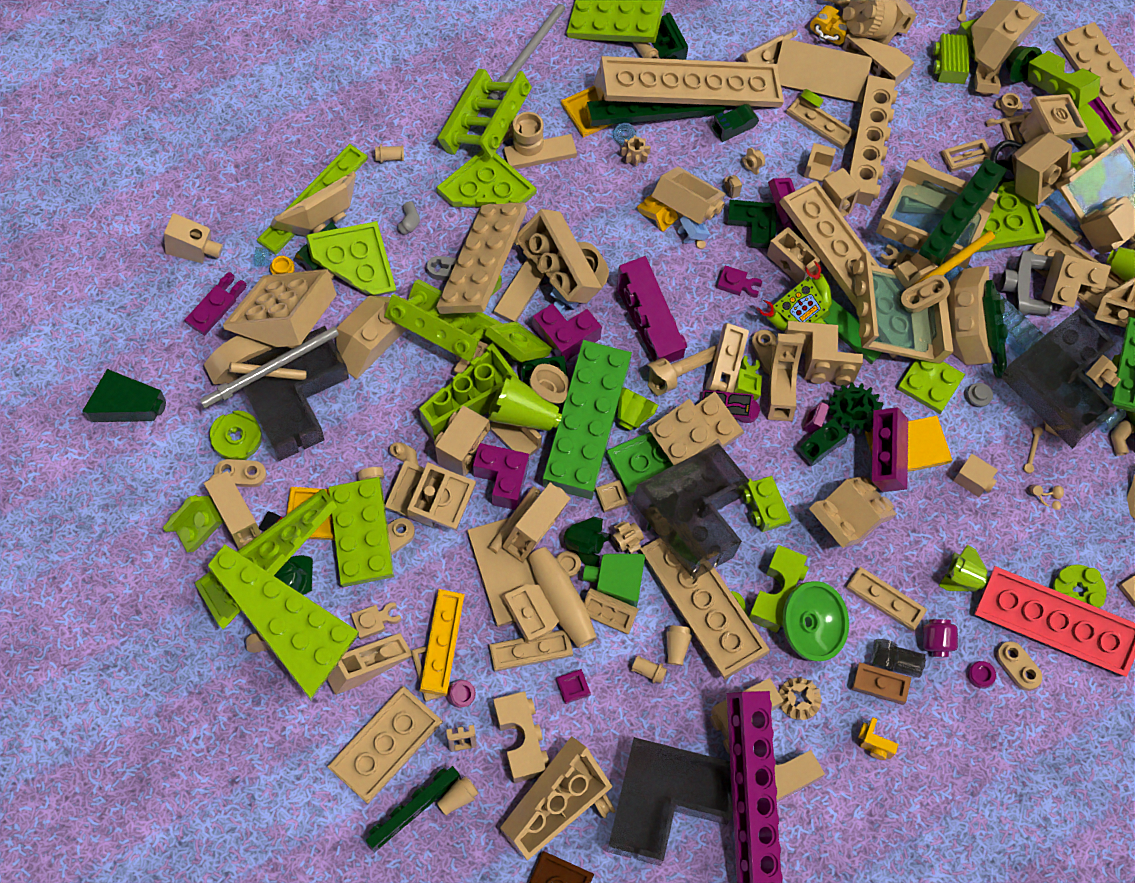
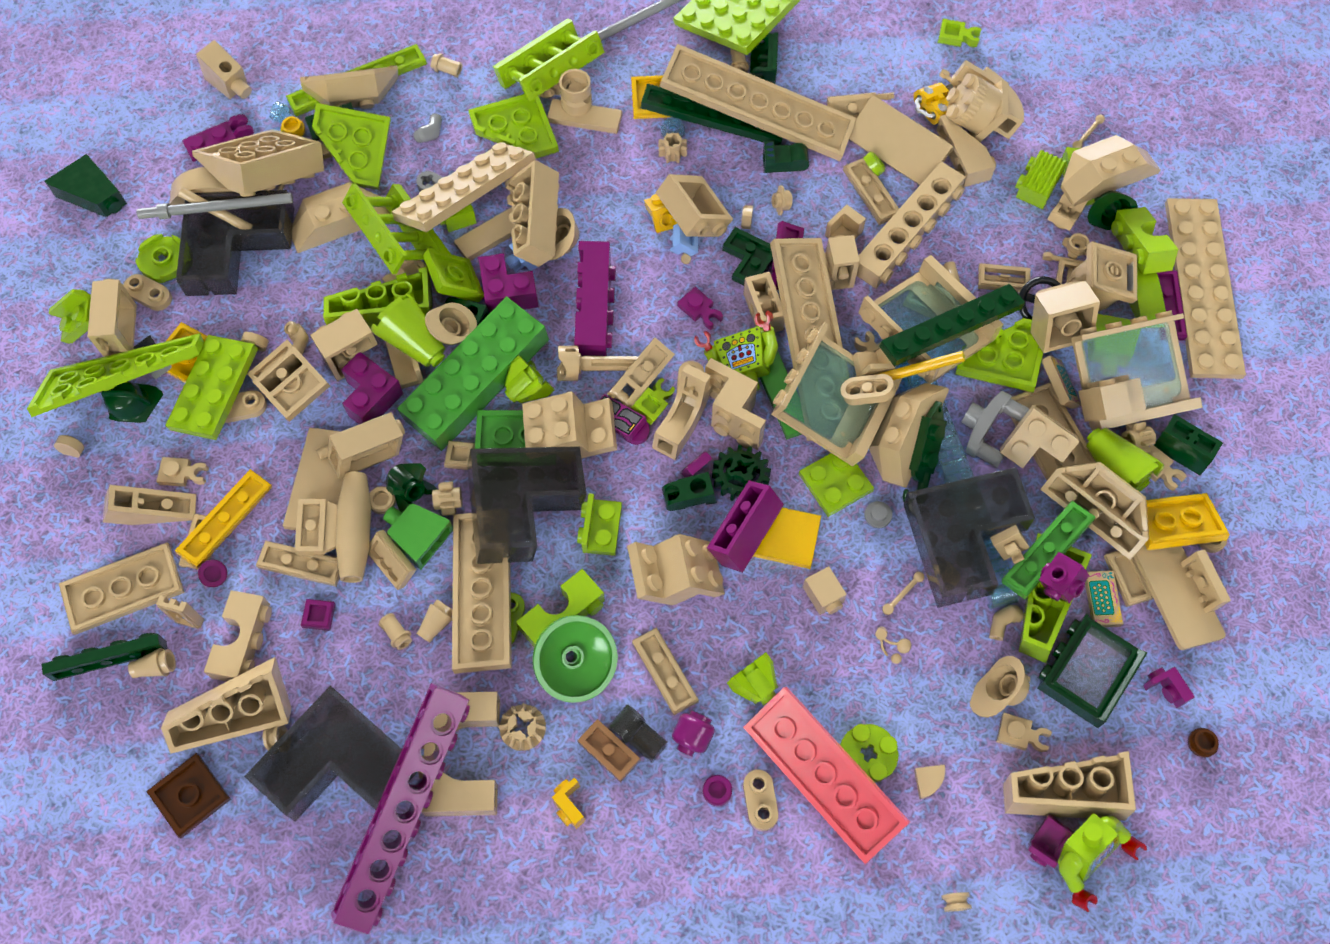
camera: 30 degrees right, 0 degrees up
lime wing [208,544,359,701] -> none

